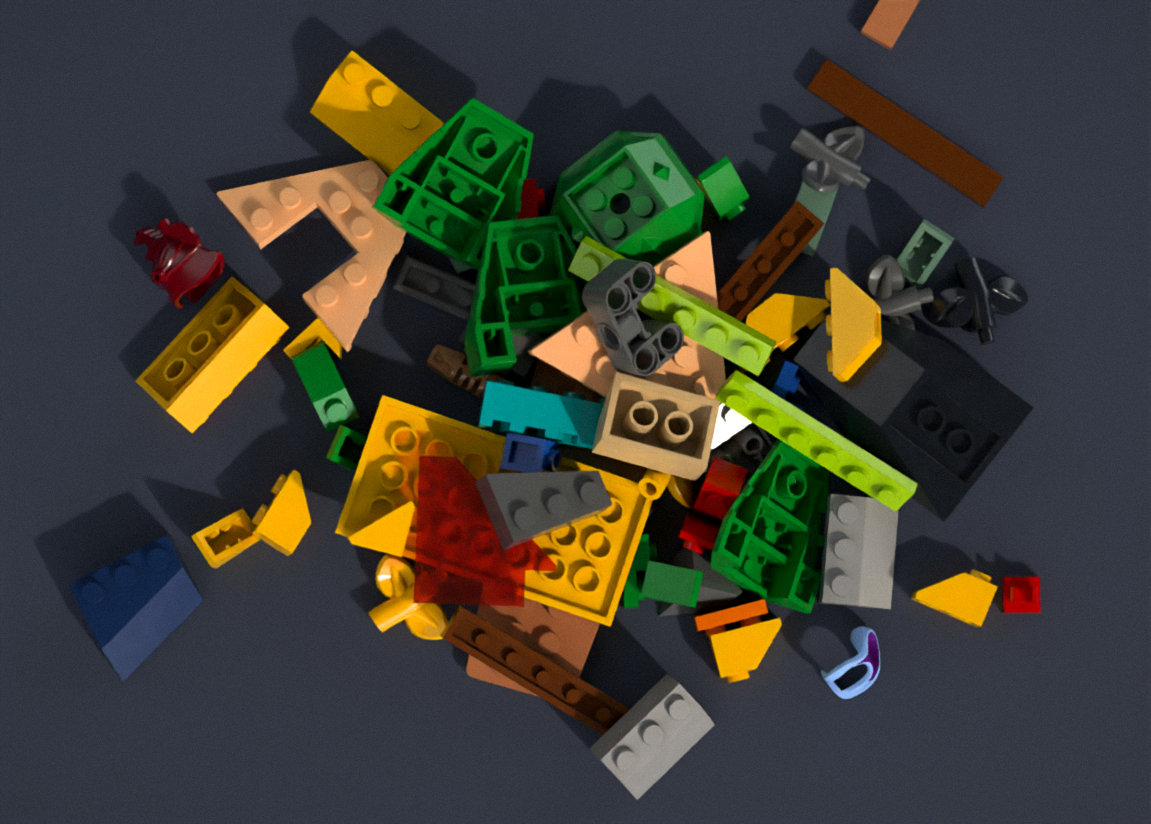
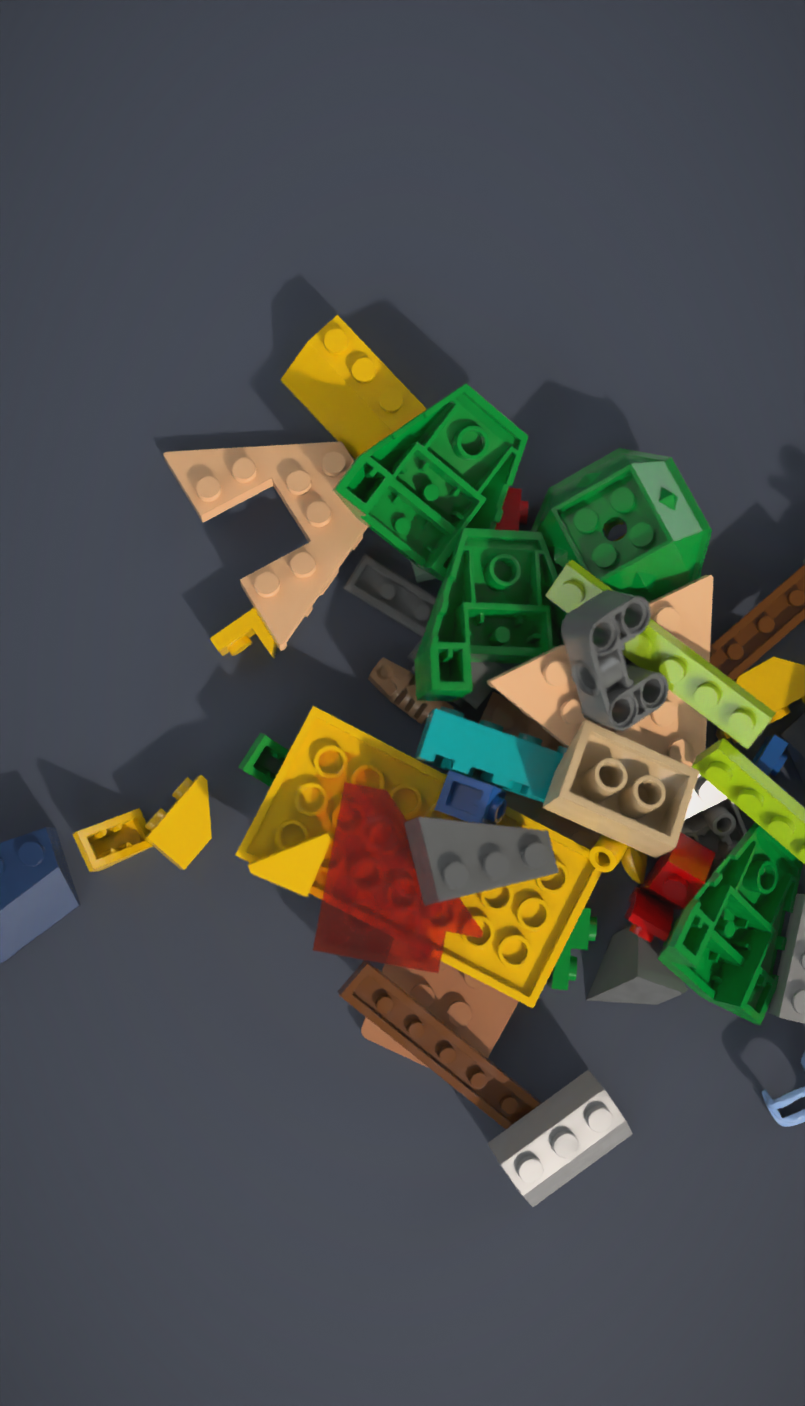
camera: 15 degrees right, 0 degrees up
dark red helmet [134,217,225,310] -> none
yellow slope [136,276,290,433] -> none
green slope [291,342,360,432] -> none
yellow plant [367,554,449,640] -> none
green slope [641,561,703,608] -> none
orange plate [693,599,768,637] -> none
green slope [696,156,749,222] -> none
yellow slope [708,618,782,683] -> none

